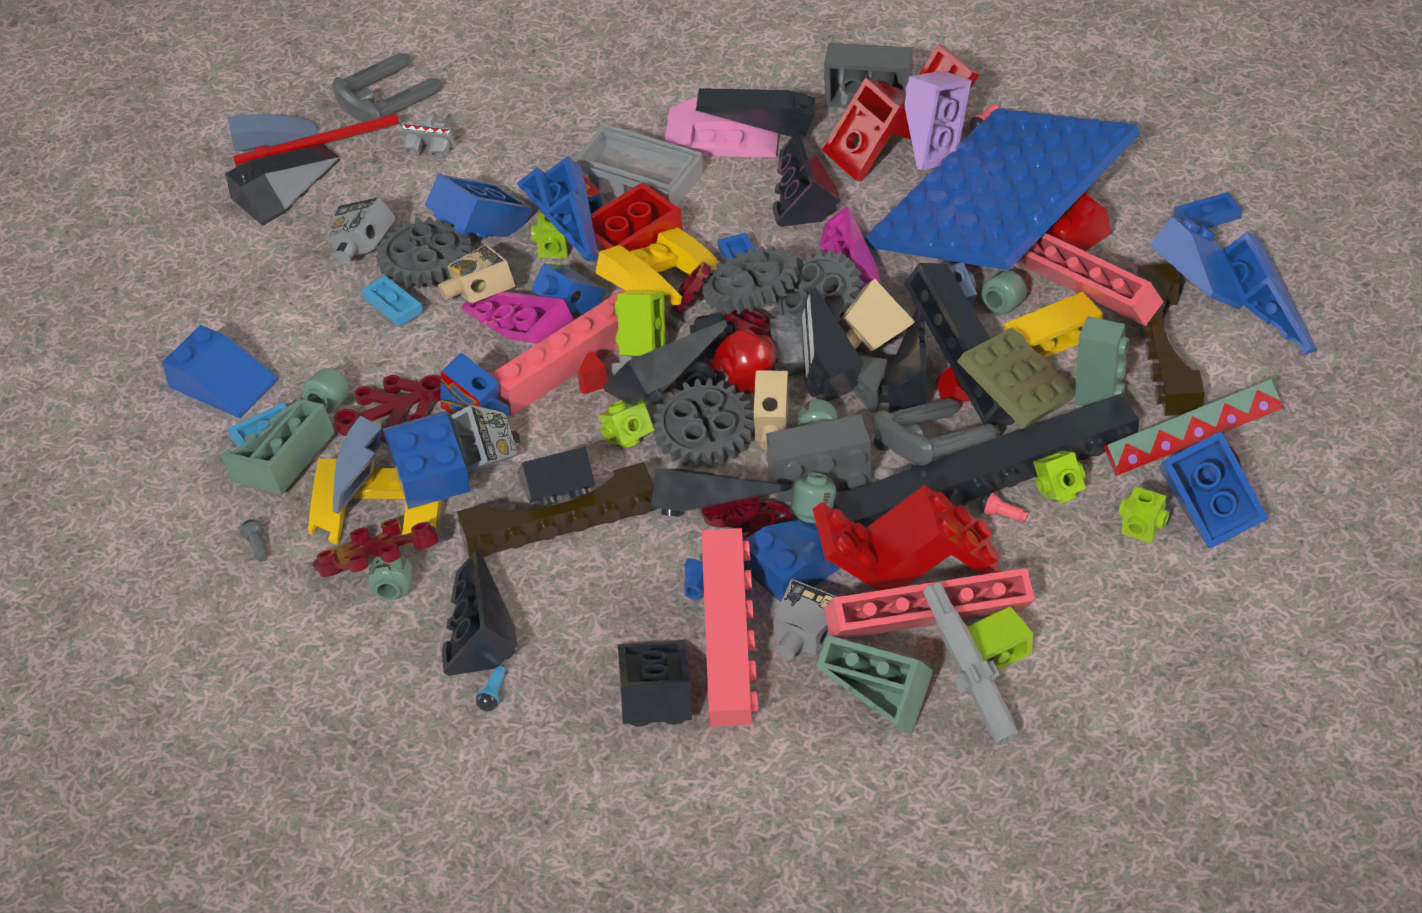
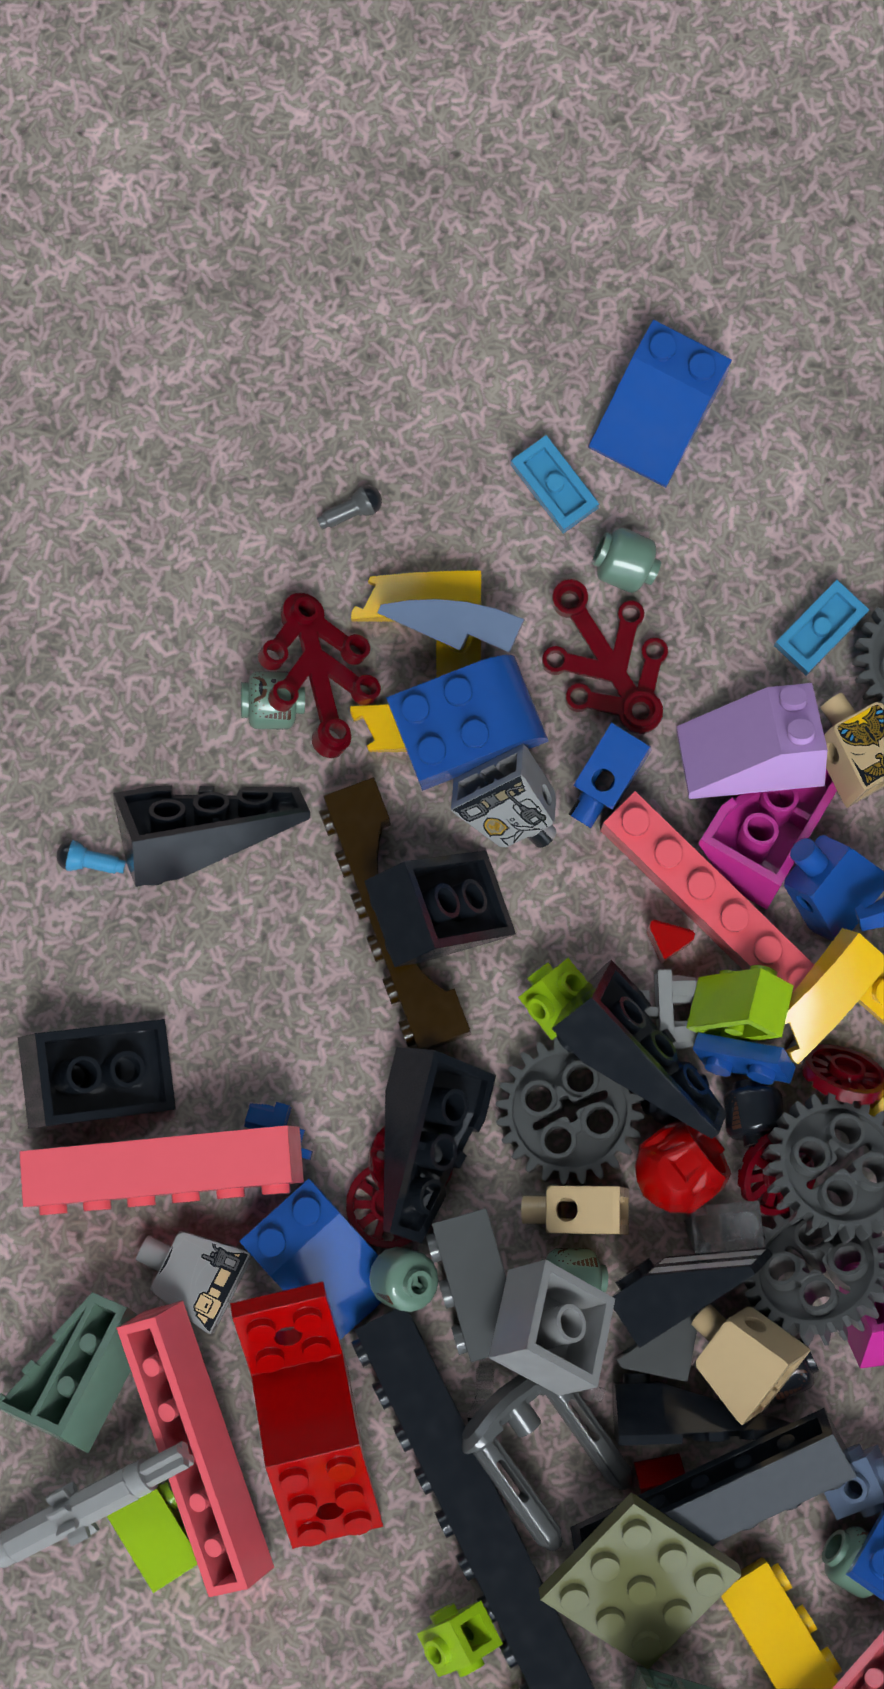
camera: 85 degrees right, 35 degrees up
sand green wedge [220,399,335,495] -> none
coral piece [979,493,1028,522] -> none
none -> light grey brick [489,1259,615,1396]
none -> lavender slope [676,683,828,799]
none -> blue plate [693,1032,796,1085]

